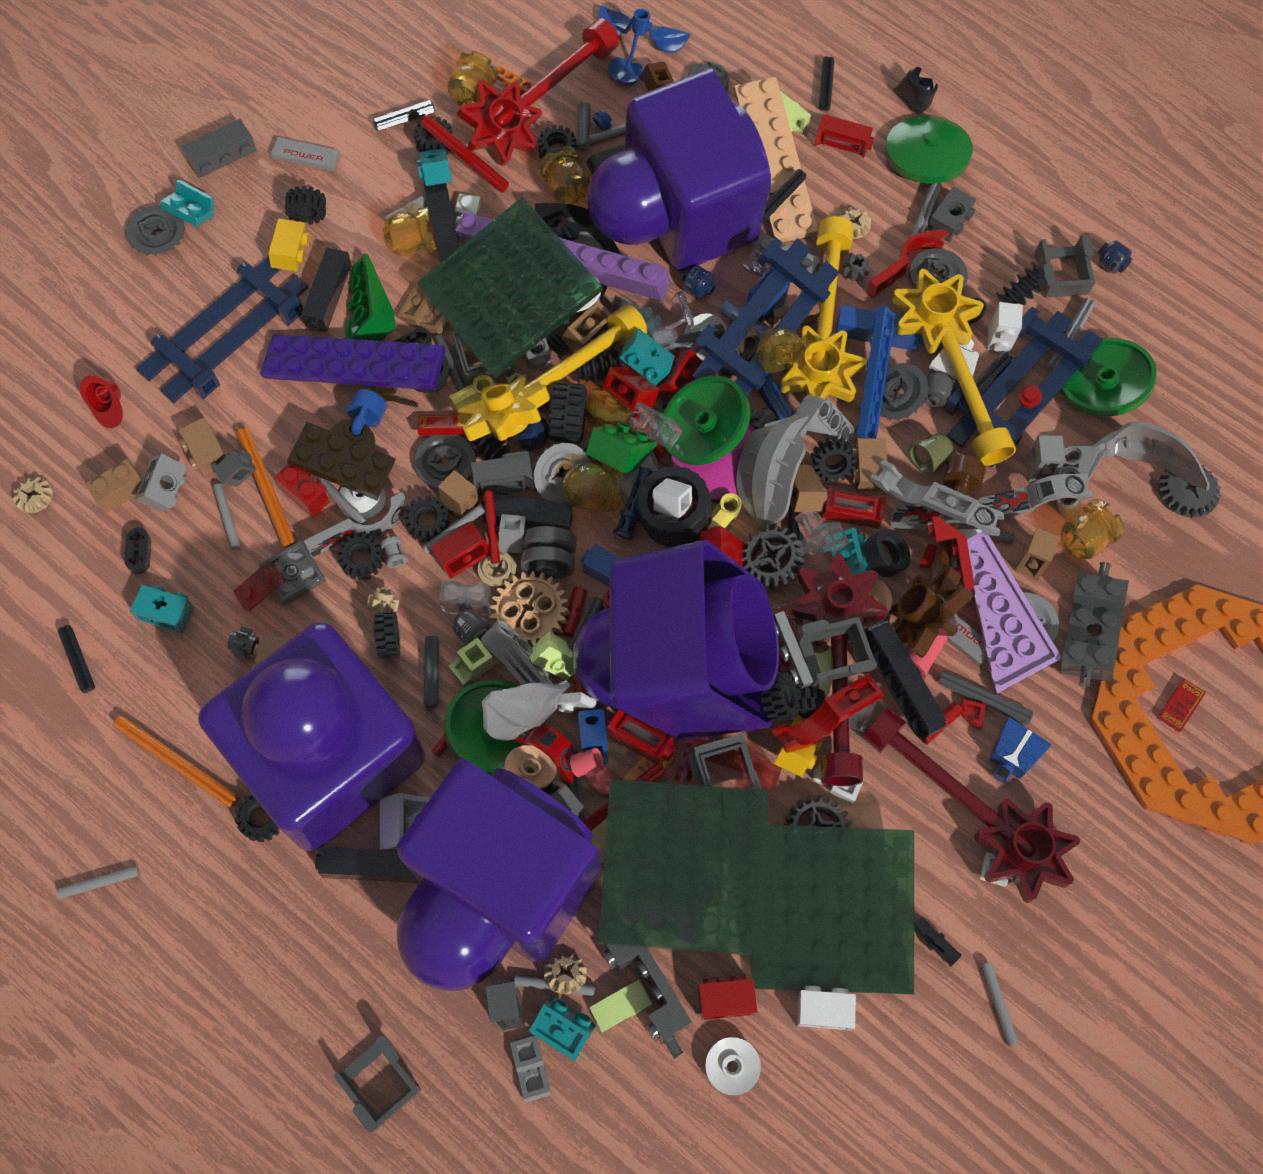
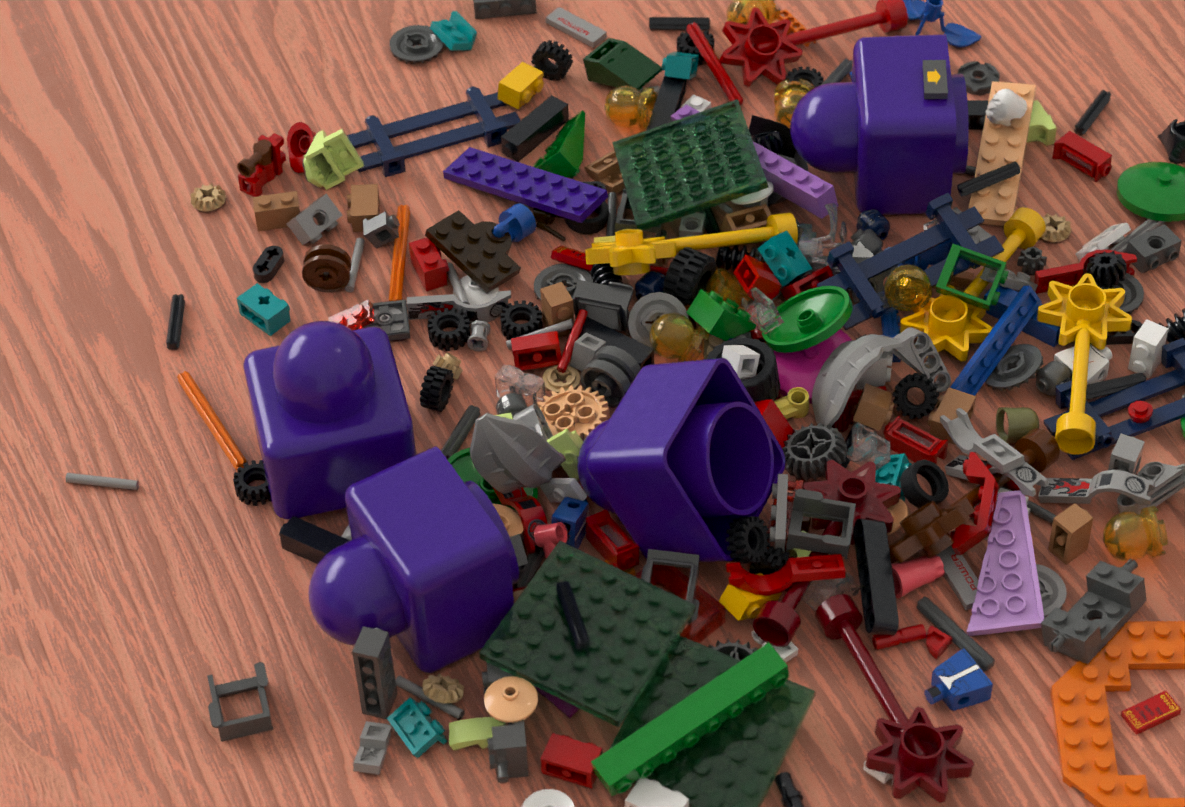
camera: 30 degrees right, 20 degrees down
none -> red hips [237,133,286,197]
none -> yellowish green piece [302,129,364,190]
none -> reddish brown wheel [302,244,352,292]
none -> light nougat dish [484,676,538,723]
none -> black axle [556,581,590,650]
none -> dark green slope [583,38,662,92]
none -> green piece [591,642,789,797]
none -> dark grey head [850,228,883,256]
none -> dark grey tile [922,60,948,99]
none -> green window [936,244,1009,311]
none -> light grey hinge [980,267,1038,291]
none -> white hair [986,89,1027,126]
none -> white hinge [1075,223,1131,262]
none -> black gear [1086,251,1127,287]

